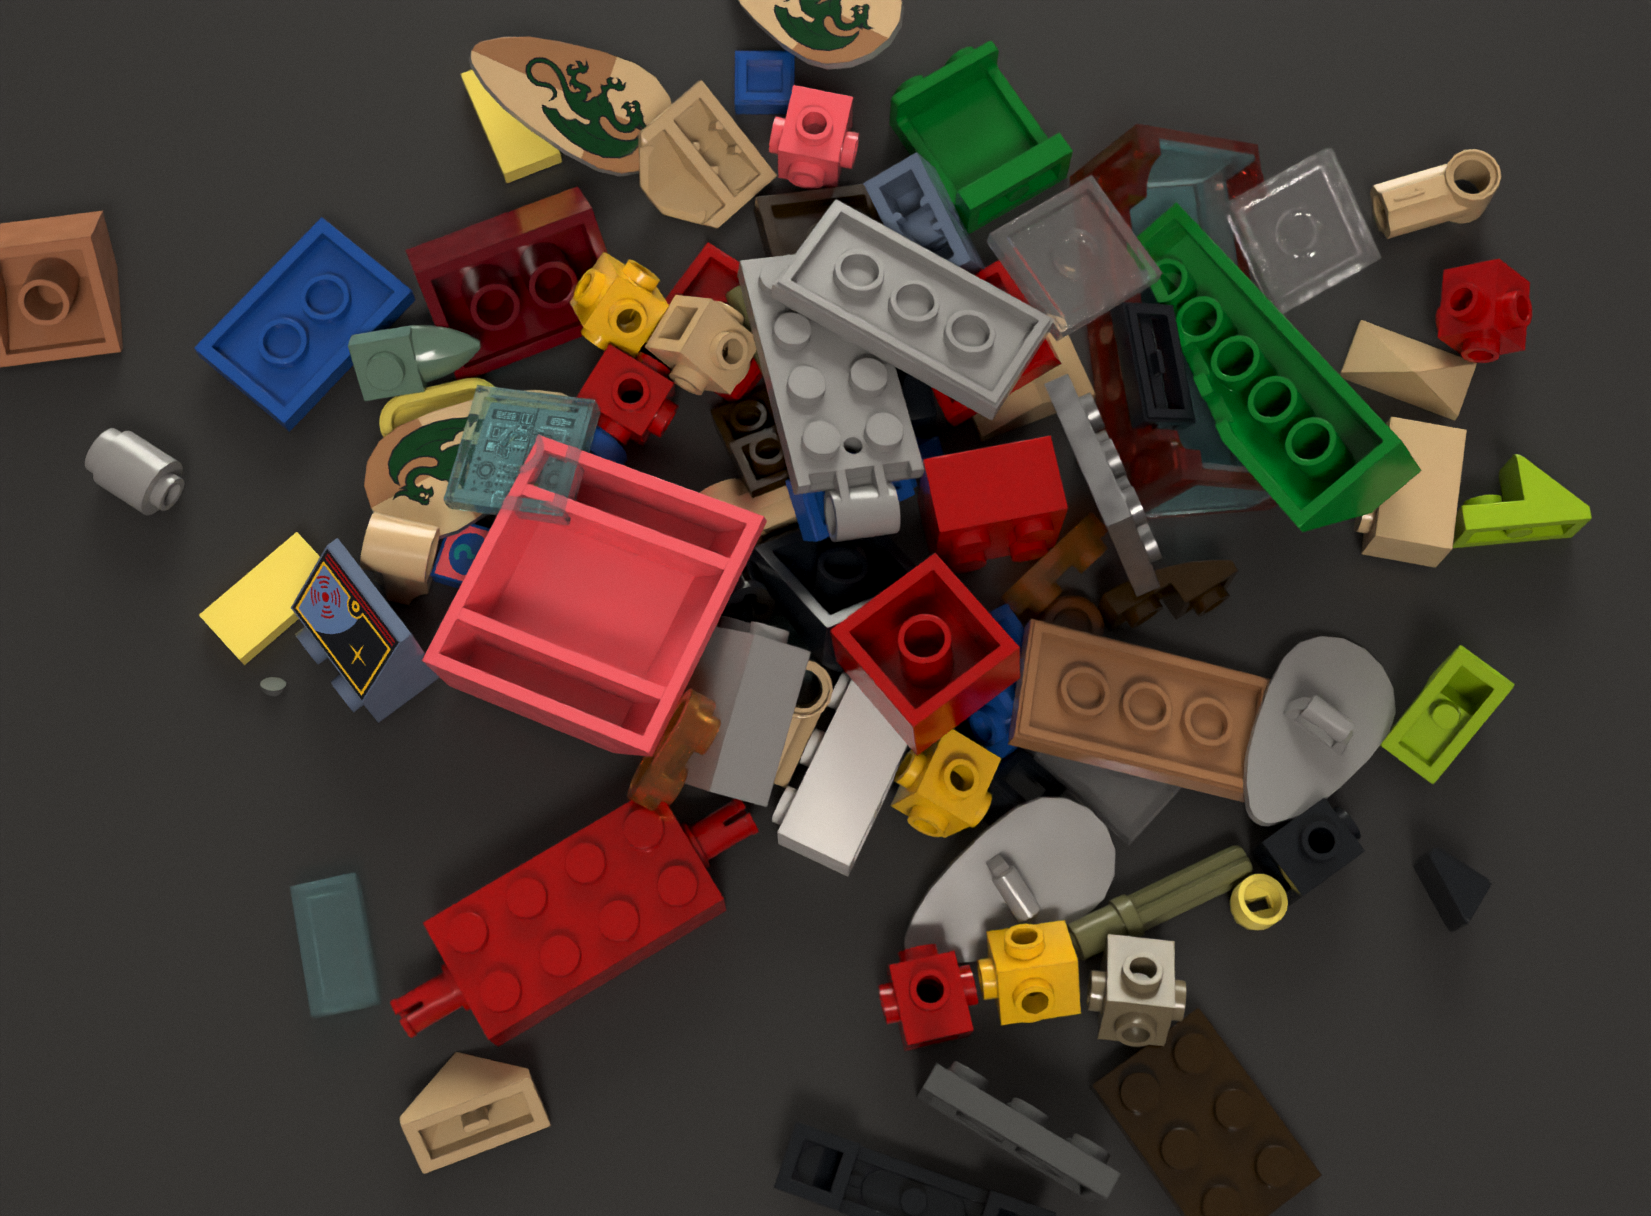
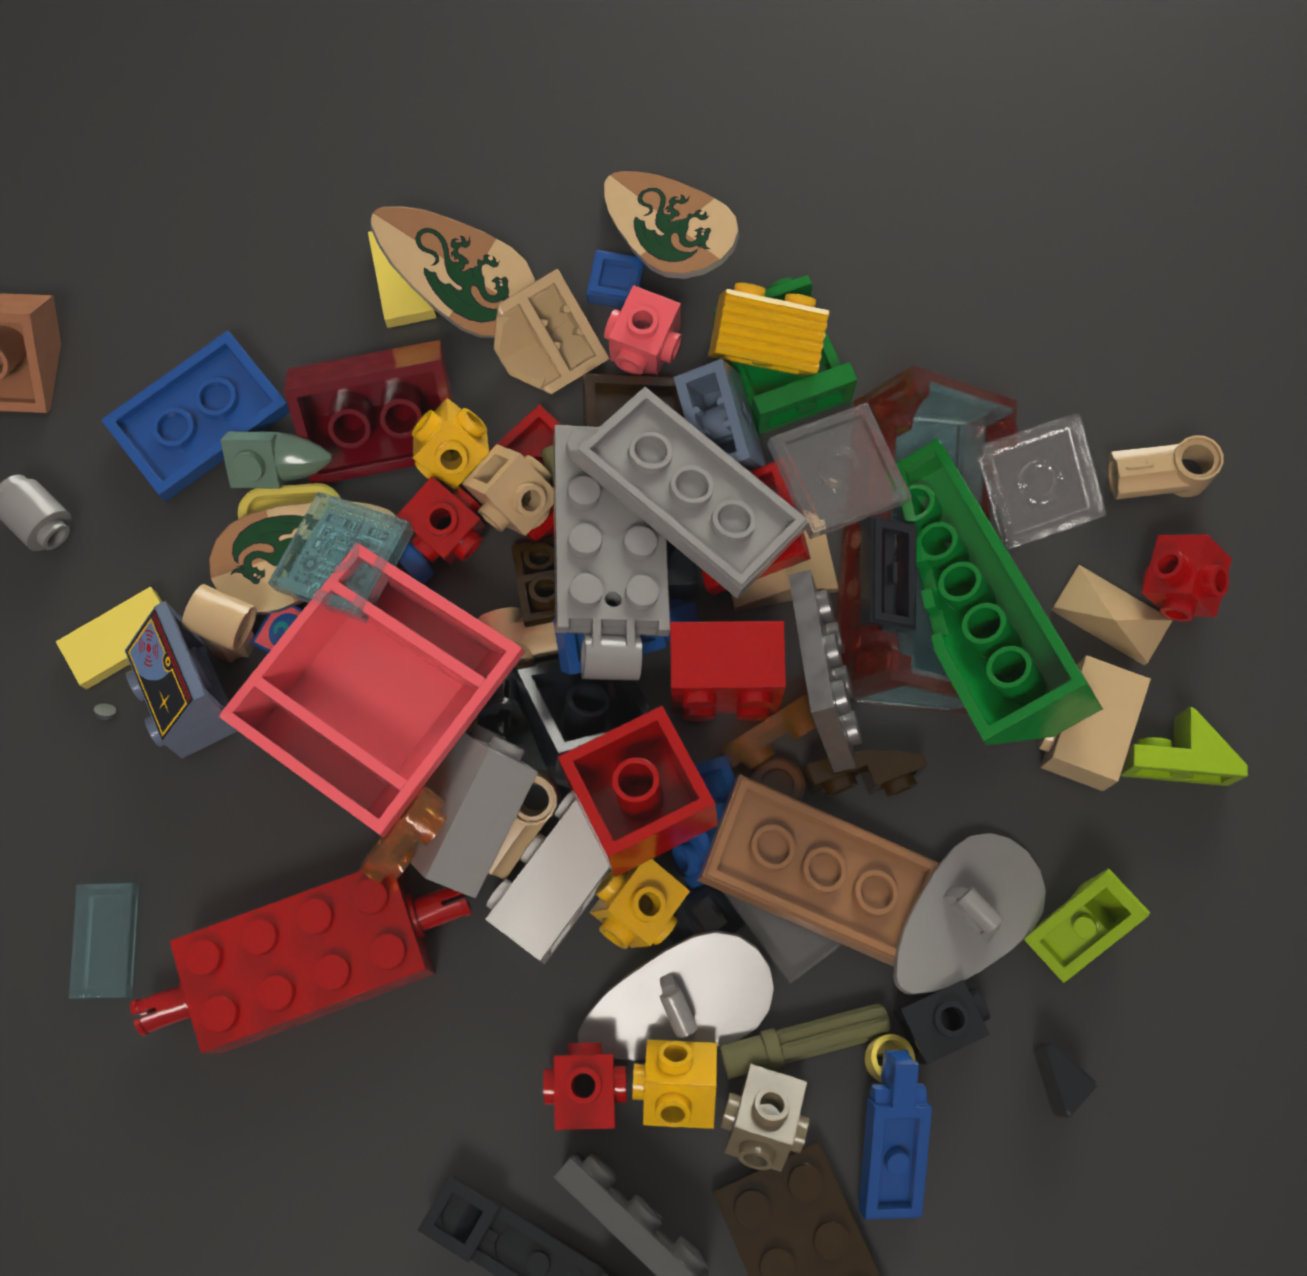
camera: 15 degrees right, 0 degrees up
tan slope [399,1052,551,1174] -> none
none -> yellow brick [708,283,829,377]
none -> blue hinge [858,1050,932,1220]

